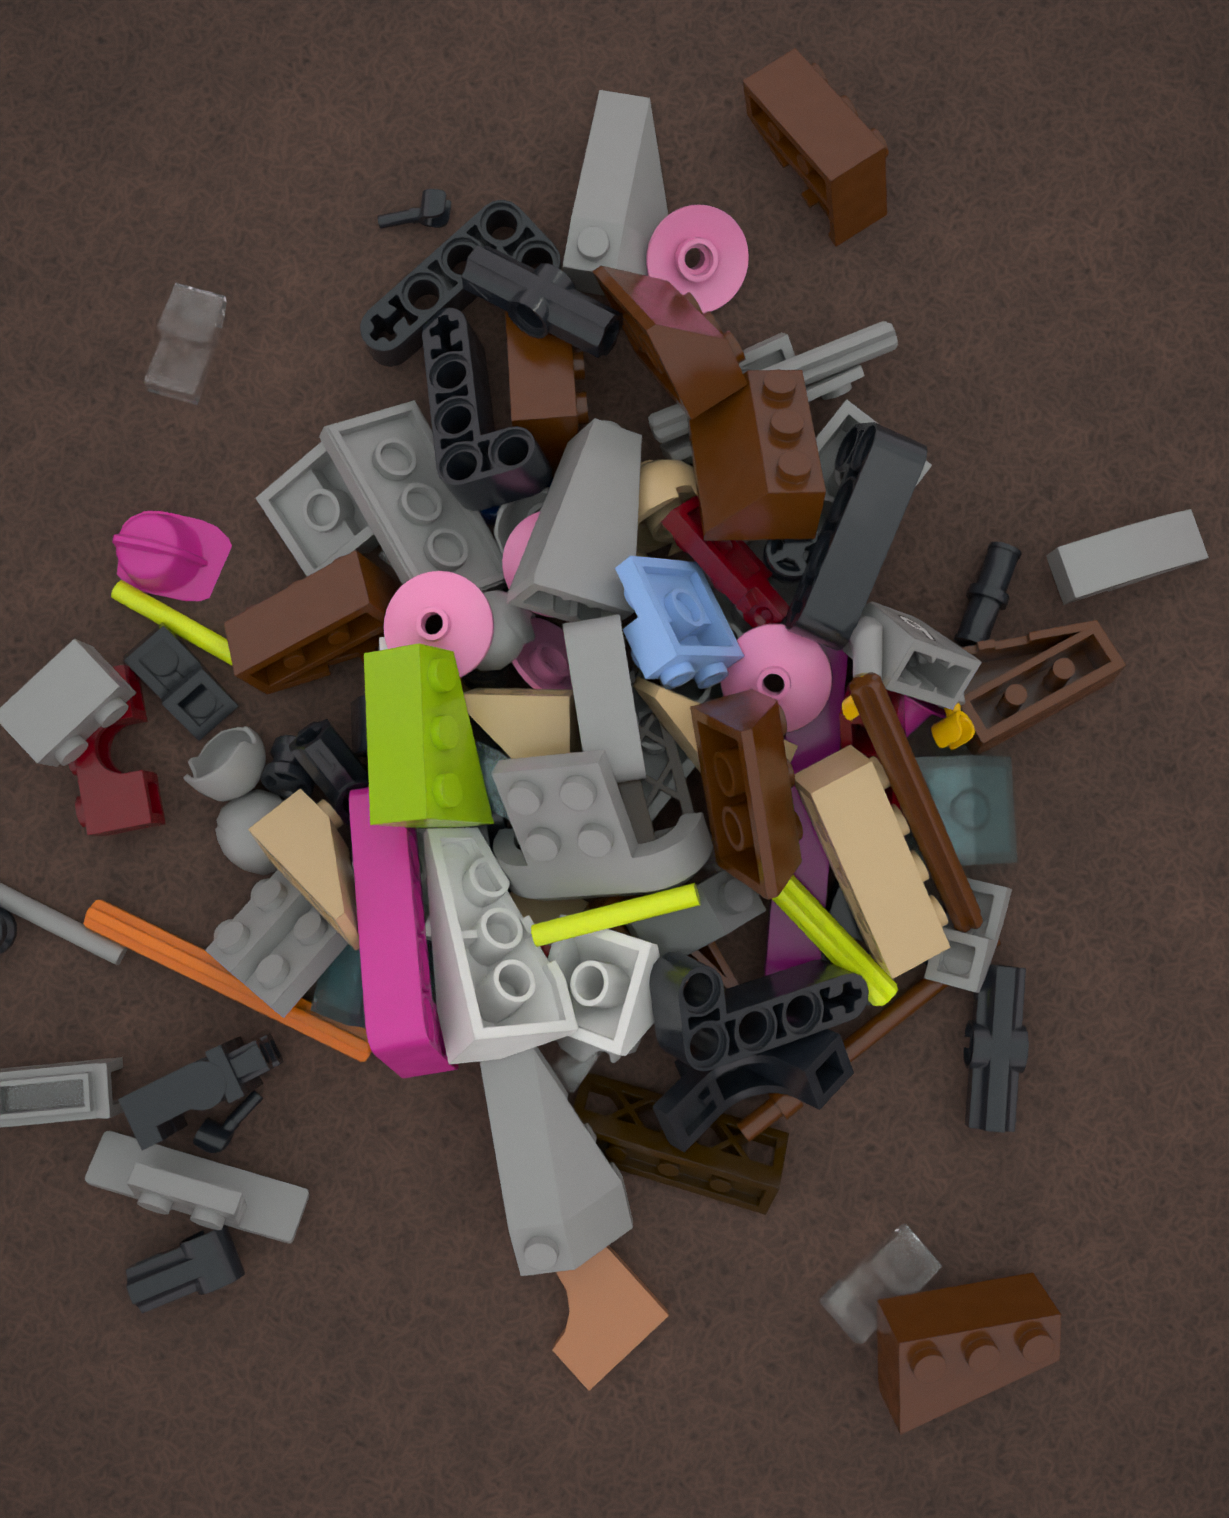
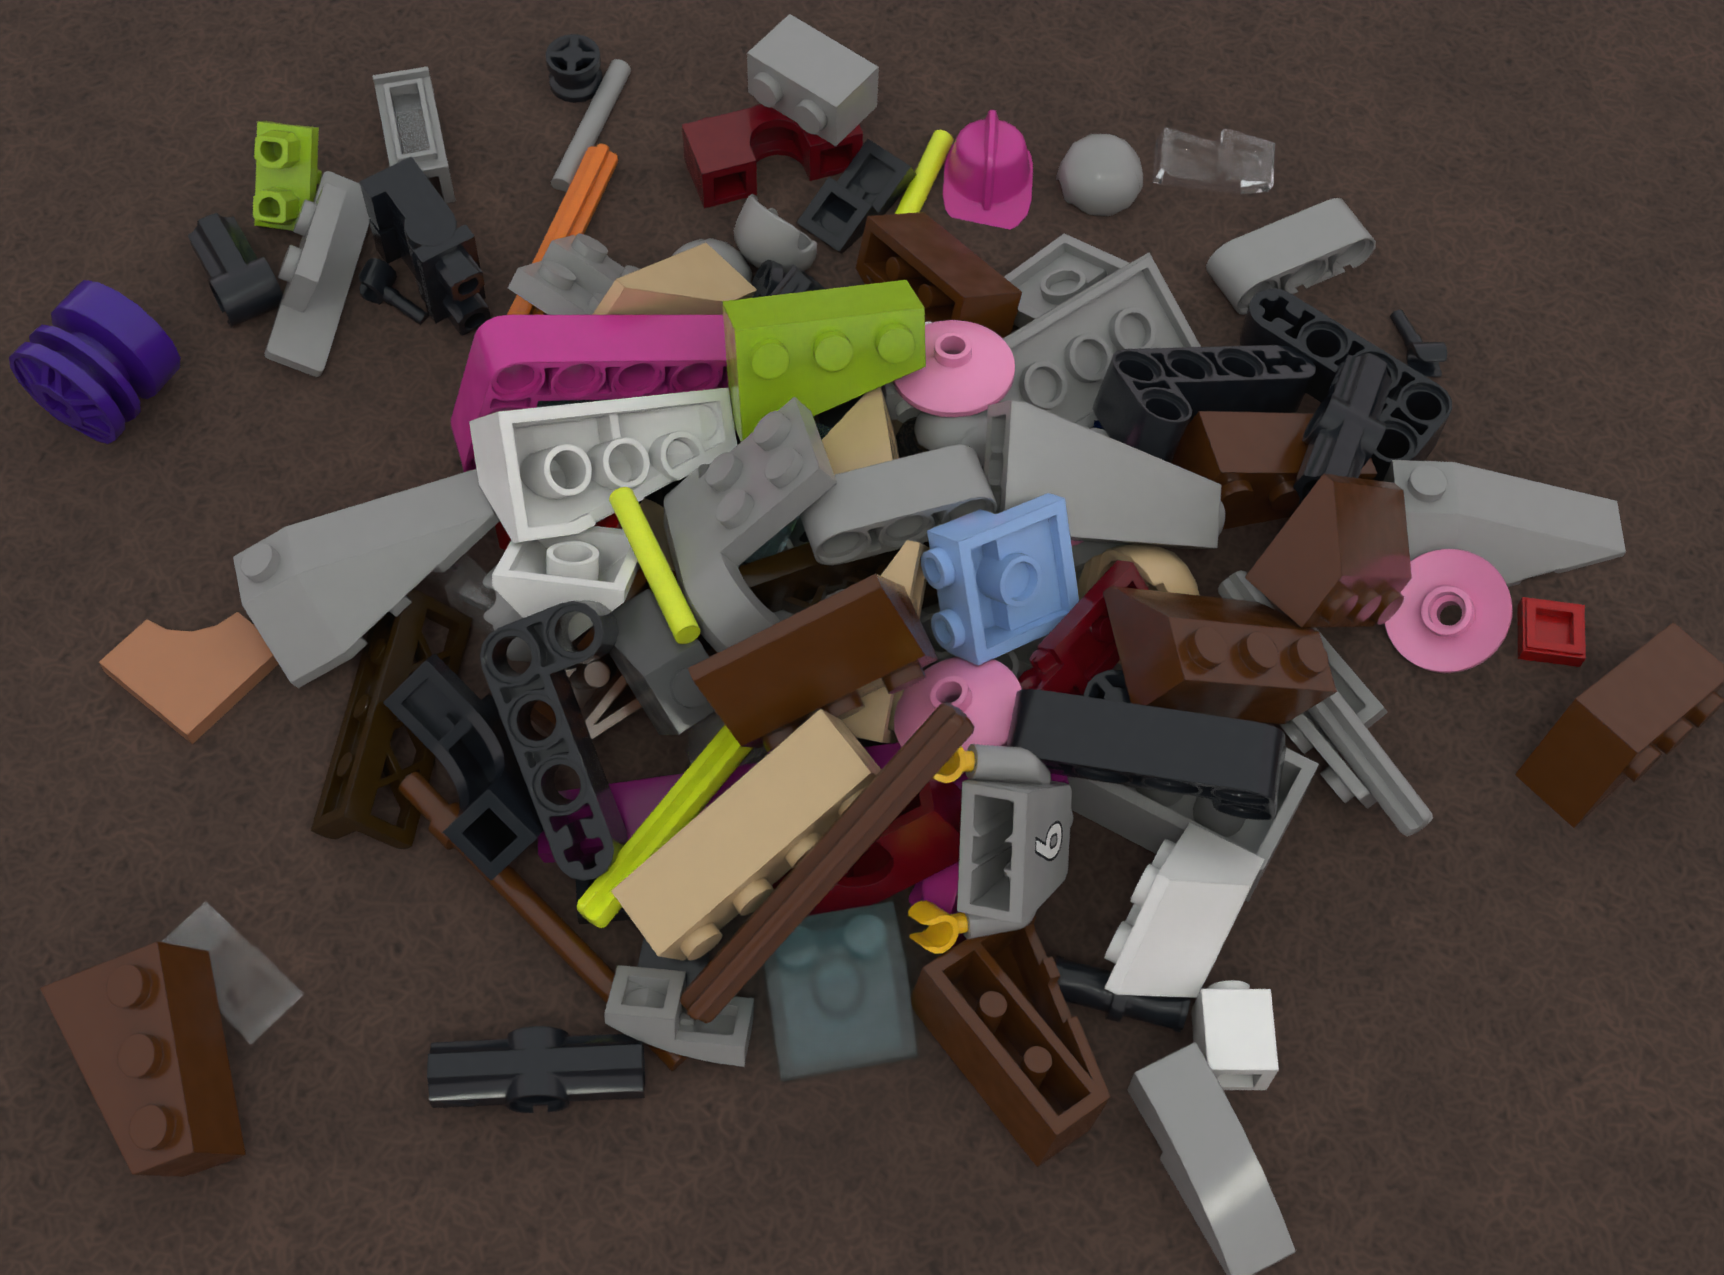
camera: 75 degrees right, 25 degrees down
none -> dark purple wheel [9,280,180,444]
none -> lime hips [253,121,322,230]
none -> light grey hair [1056,134,1143,216]
none -> white slope [1104,823,1265,998]
none -> white brick [1191,980,1279,1090]
none -> light grey beam [1206,198,1376,315]
none -> red tile [1517,597,1586,667]

